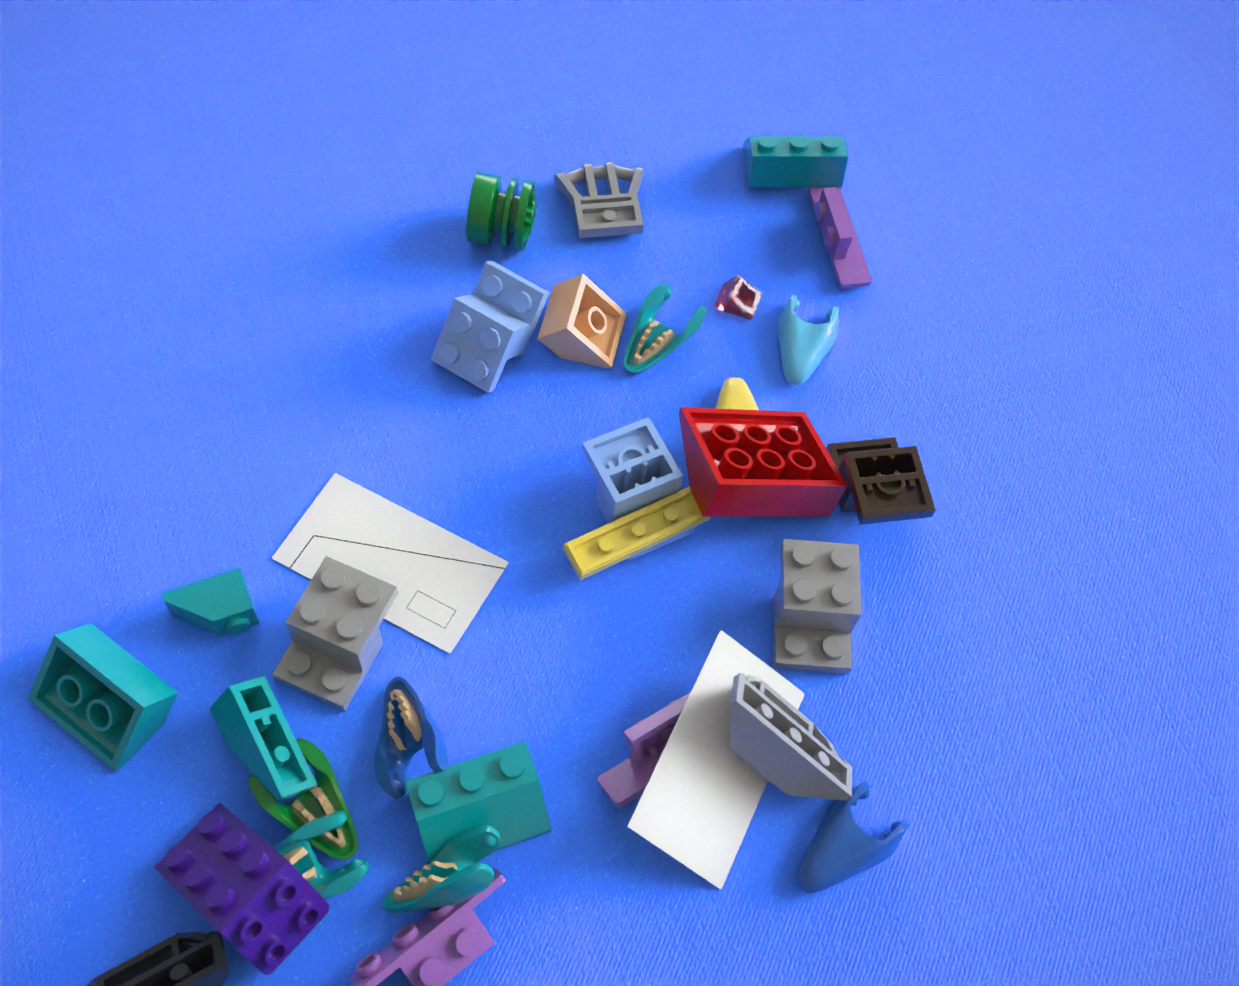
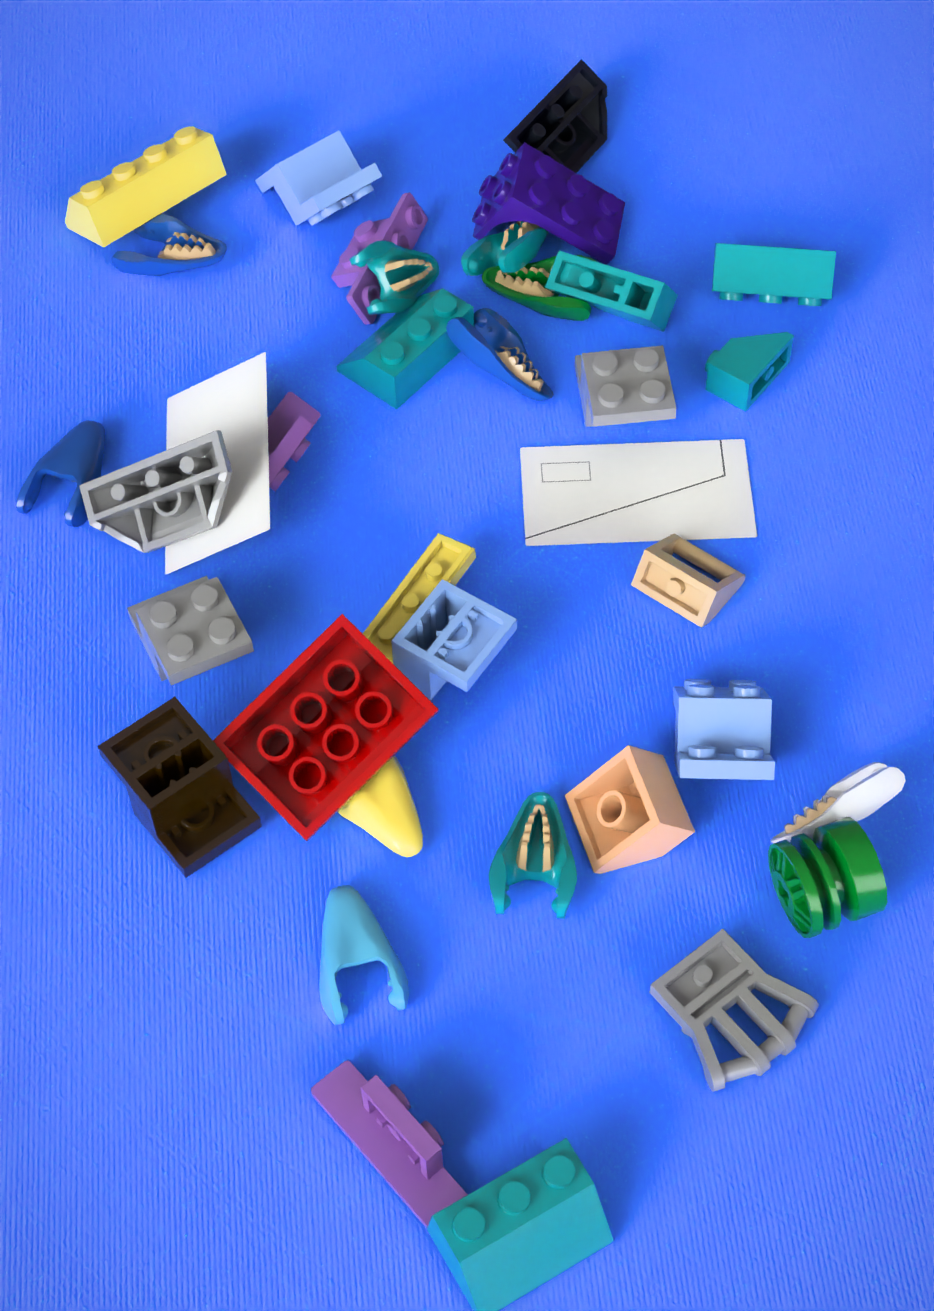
camera: 160 degrees right, 5 degrees down
slope [714,275,762,320] -> none
none -> tile [631,533,746,628]
none -> white animal [770,762,906,843]

